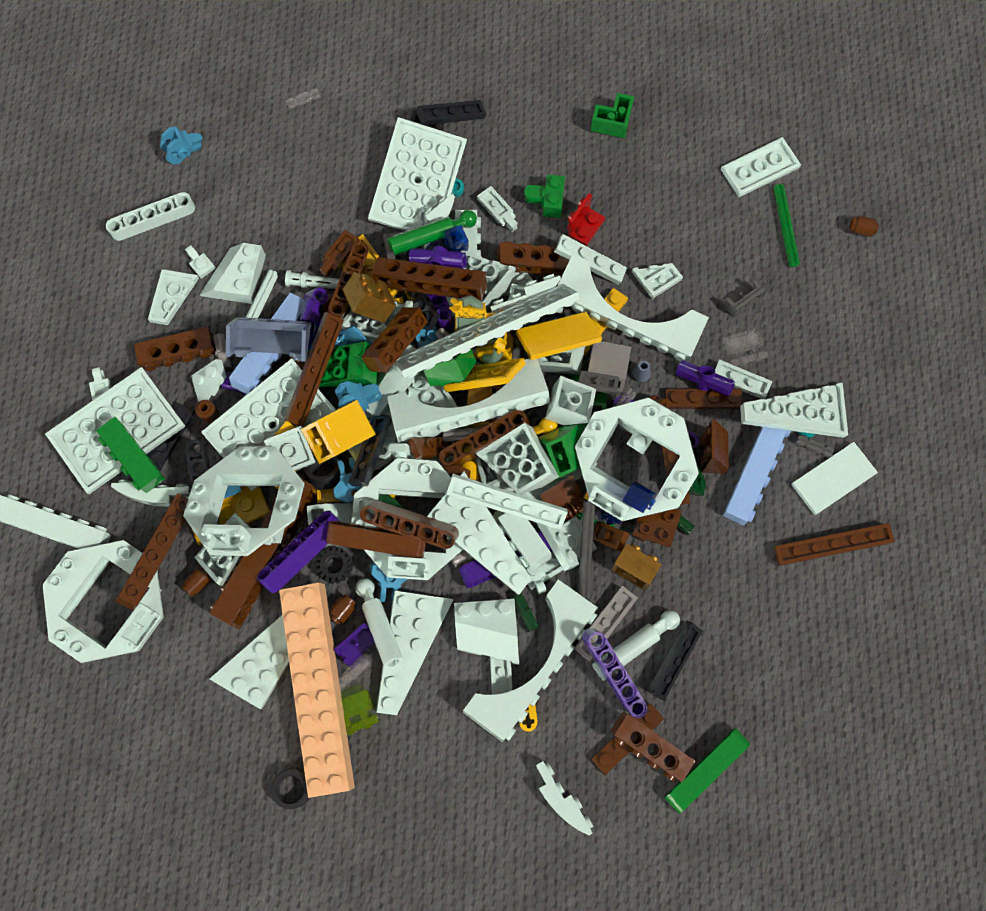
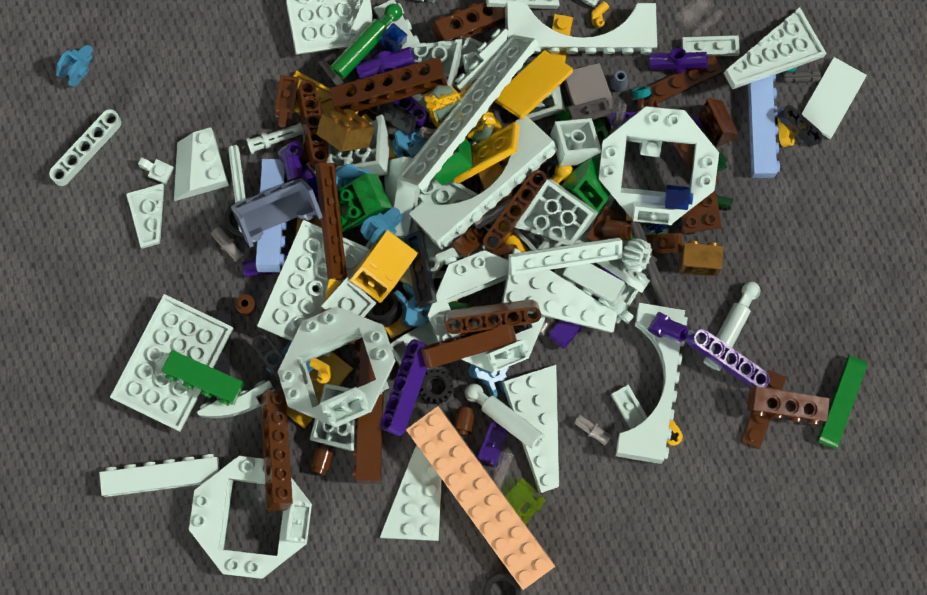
camera: 30 degrees left, 5 degrees up
light aqua plate [89,367,111,400] -> none
reddish brown brick [134,327,216,371] -> none
light aqua wing [191,359,226,402] -> none
reddish brown brick [361,307,428,372] -> none
light aqua wedge [454,599,519,665] -> none
dark green axle [512,593,539,632] -> none
light aqua slope [536,761,593,835] -> none
light grey plate [574,586,638,662] -> none
black plate [648,620,703,701] -> none
reddish brown plate [773,523,895,566] -> none
none -> yellow arm [310,358,331,384]
none -> light grey axle [574,415,612,446]
none -> yellow arm [591,1,609,28]
none -> reddish brown brick [602,220,632,241]
none -> light aqua gear [622,238,652,272]
none -> teal tile [631,86,651,99]
none -> dark purple piece [647,312,689,343]
none -> black beam [778,105,823,146]
none -> yellow beam [778,119,795,147]

